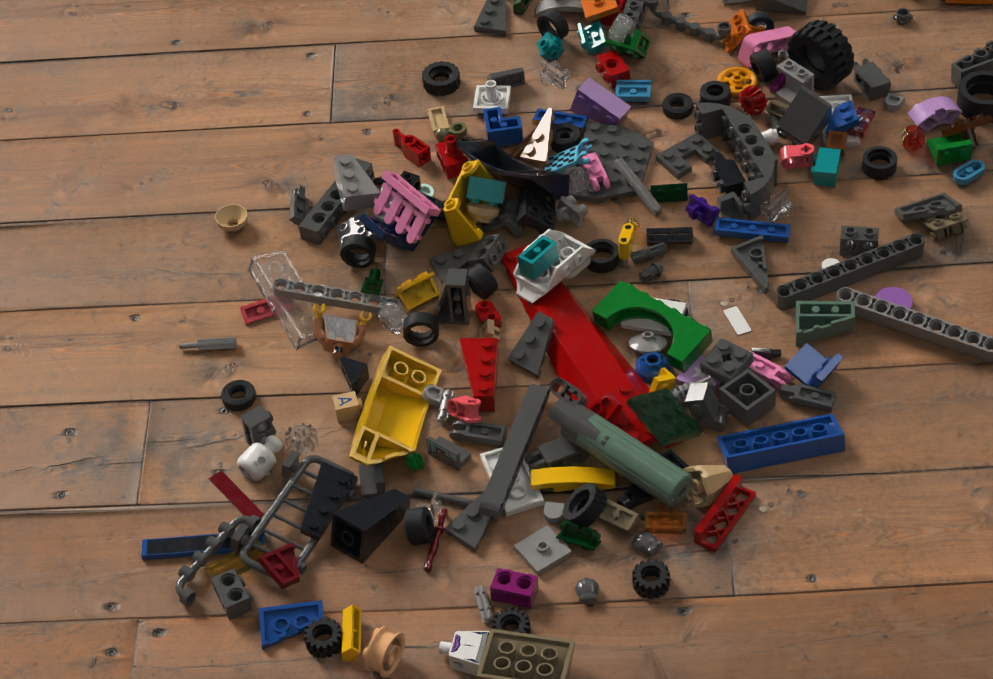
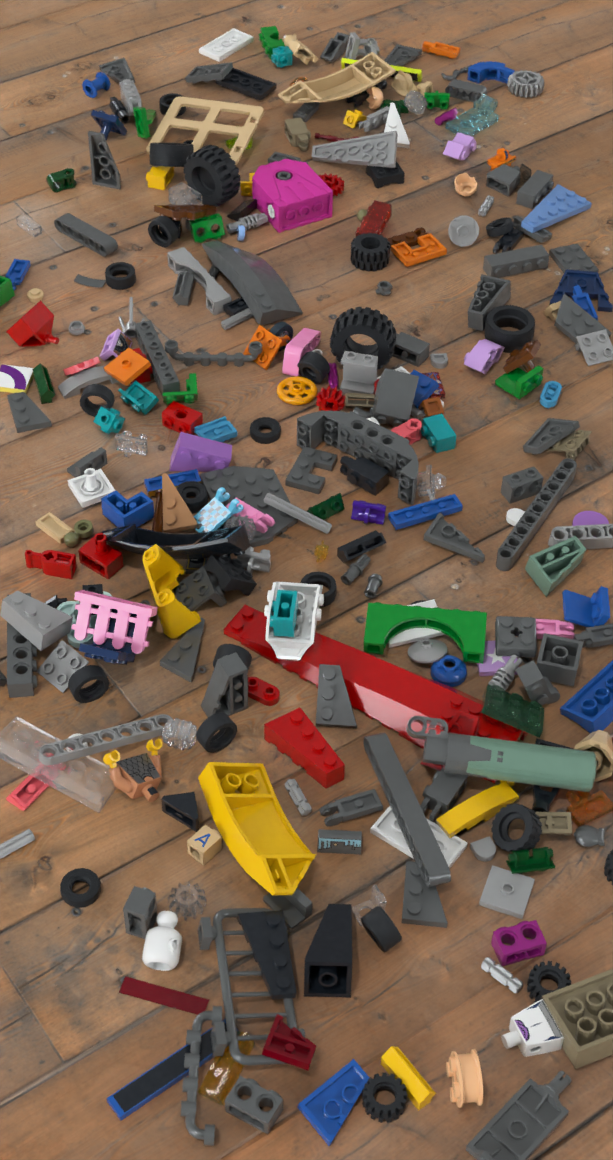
camera: 40 degrees left, 0 degrees up
dark green hinge [361,267,384,295] -> none
yellow bracket [394,271,440,311] -> none
green plate [406,452,424,471] -> none
dark grey bar [413,487,473,507] -> none
black tyre [422,61,461,96] -> none
light grey tile [422,385,444,407] -> none
dark red piece [423,508,448,572] -> none
coral piece [447,395,481,423] -> none
teal brick [466,176,506,207] -> none
tan piece [467,203,500,223] -> none
dark grey brick [467,234,509,273] -> none
tan tile [479,319,500,342] -> none
dark grey animal [575,577,599,603] -> none
clear gear [608,13,633,43] -> none
yellow piece [618,223,634,267] -> none
yellow bracket [648,367,676,397] -> none
black tyre [700,81,731,106] -> none
dark grey panel [717,192,744,219] -> none
white sticker [723,306,751,335] -> none
black bar [751,348,781,360] -> none
black tyre [862,146,897,179] -> none
clear red head [901,125,925,152] -> none

